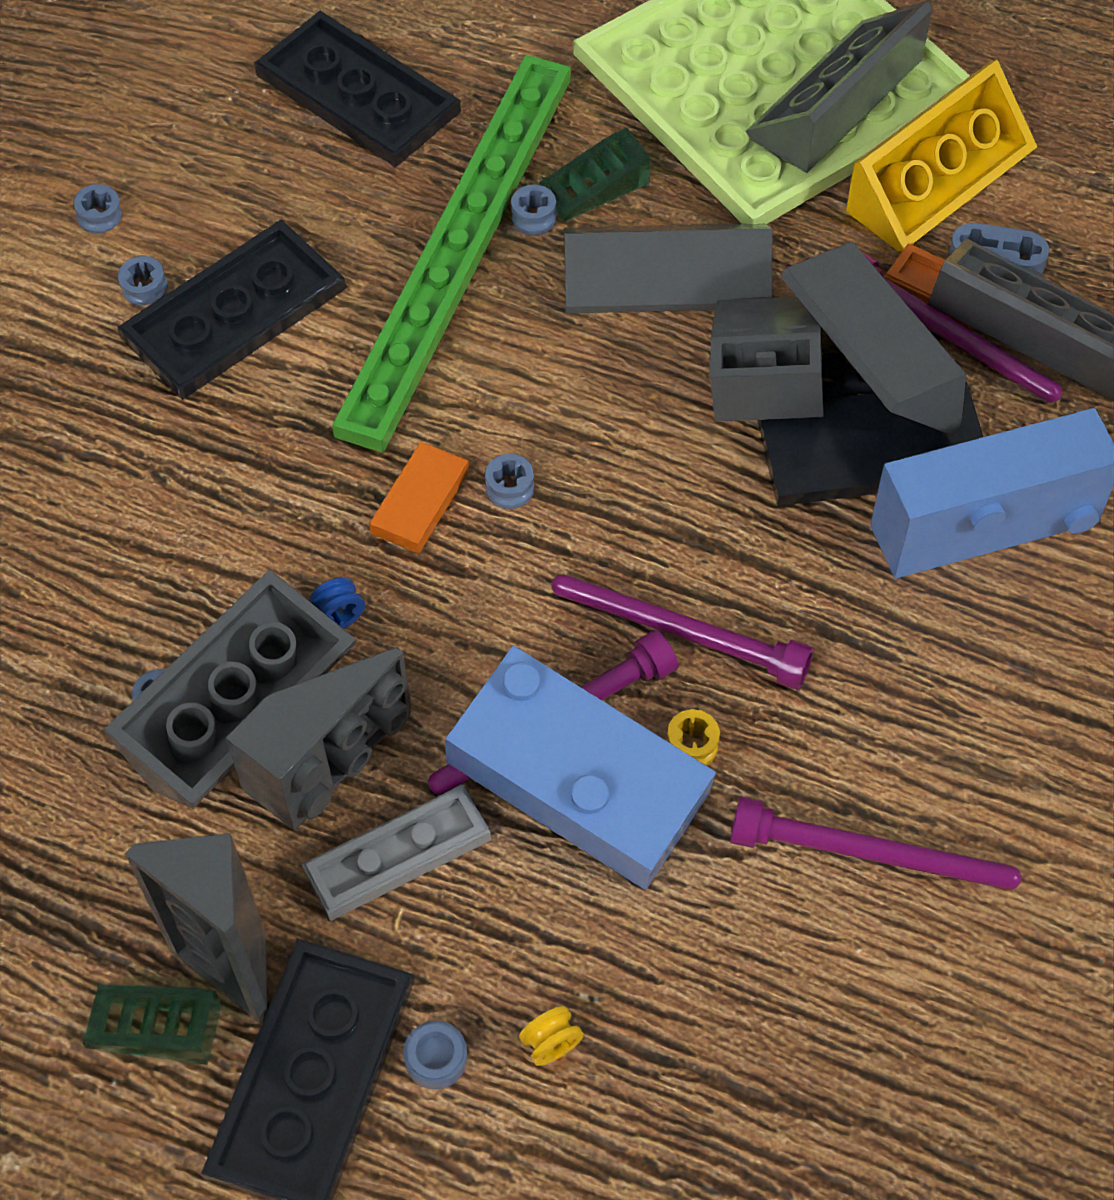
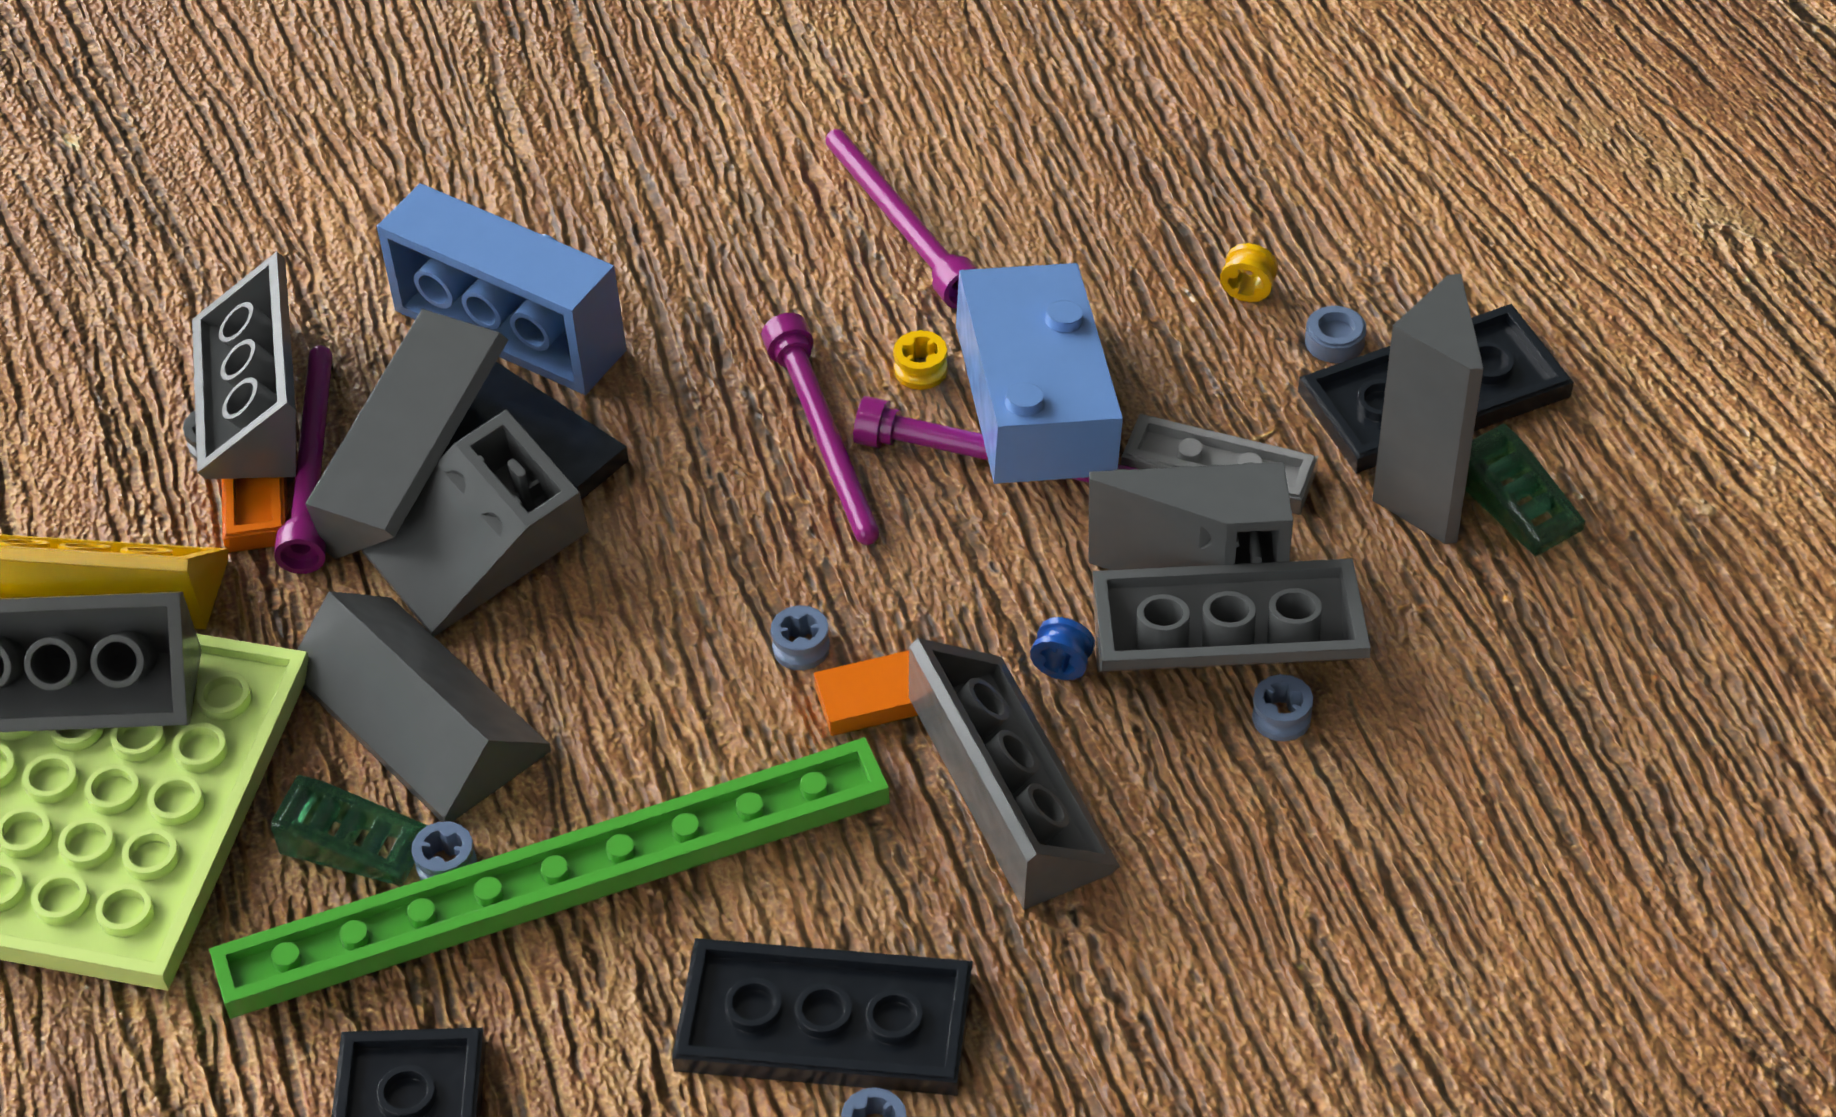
camera: 130 degrees left, 10 degrees down
sand blue beam [948,223,1049,274] -> none
none -> dark grey slope [909,638,1120,910]

